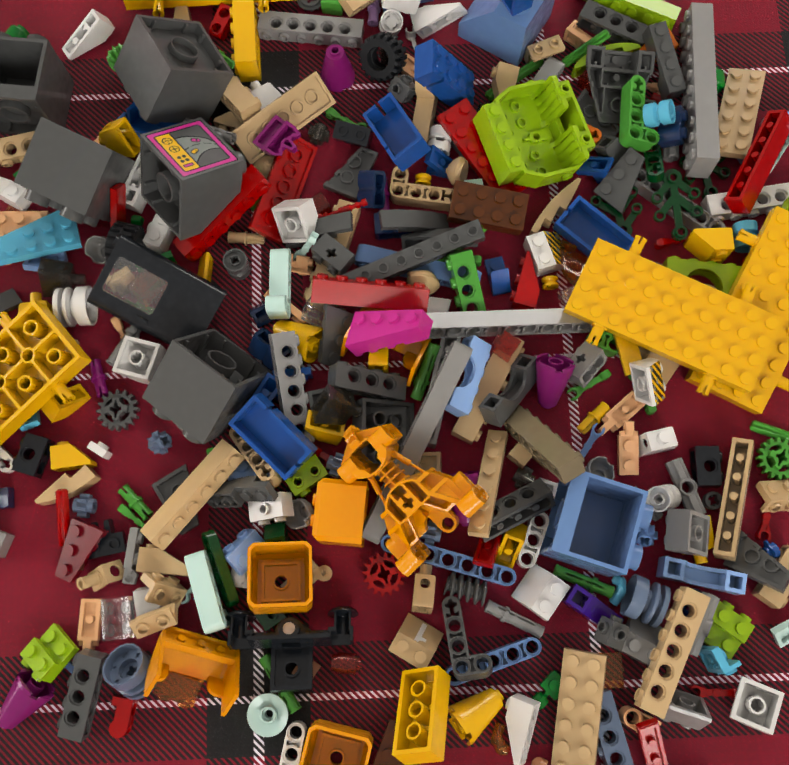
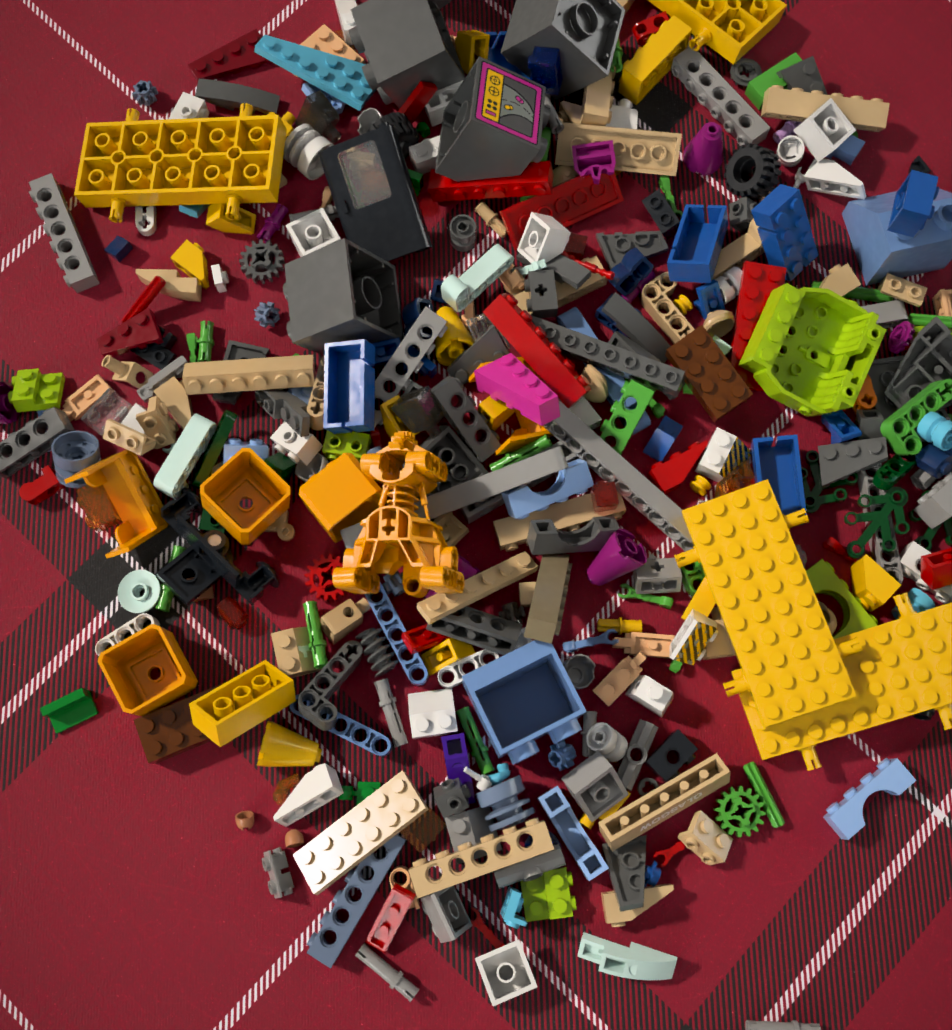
camera: 45 degrees right, 0 degrees up
black brick [11,432,55,479] -> none
sand blue gear [72,493,97,518] -> none
yellow slope [198,252,214,282] -> none
clear smoke gear [307,123,330,146] -> none
tan slope [529,178,581,235] -> none
none -> bright green pin [303,601,328,669]
none -> white hand [463,767,492,791]
none -> clear blue brick [528,46,563,95]
none -> magenta gear [888,321,915,354]

